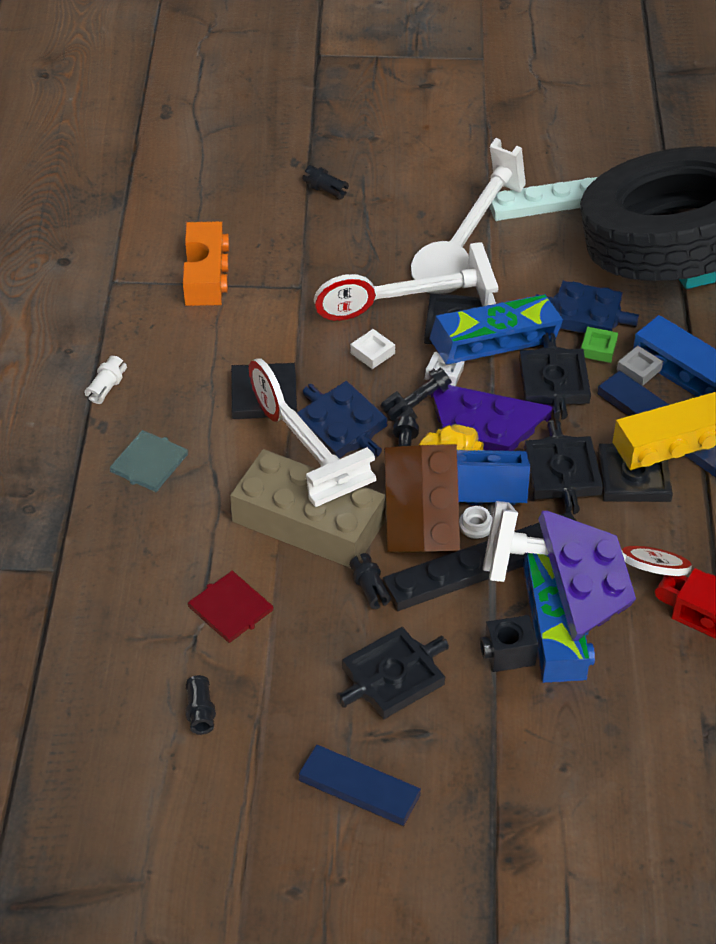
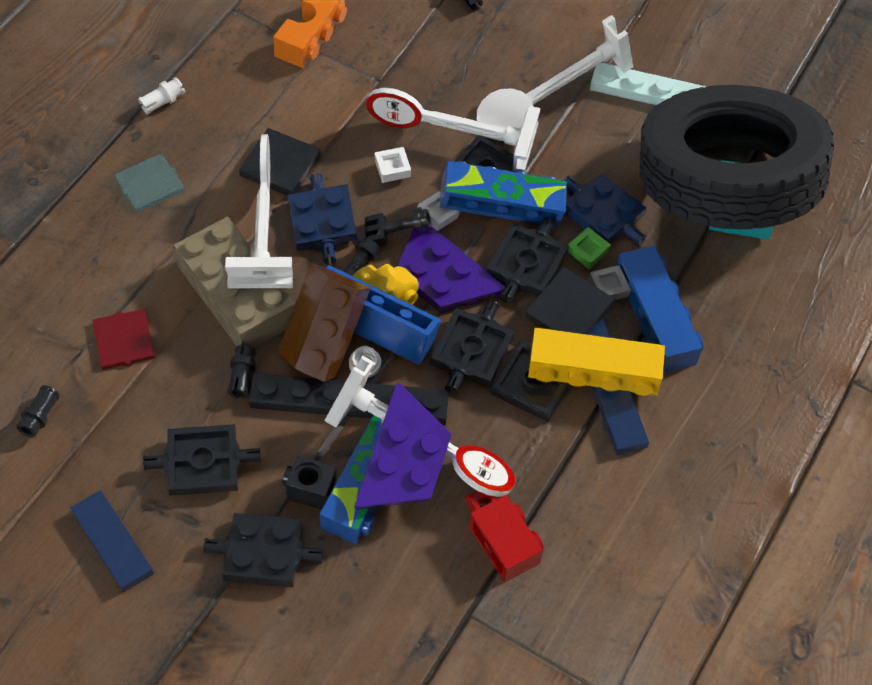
camera: 25 degrees right, 10 degrees up
none -> black plate [203,513,323,588]
none -> black tile [525,267,615,335]

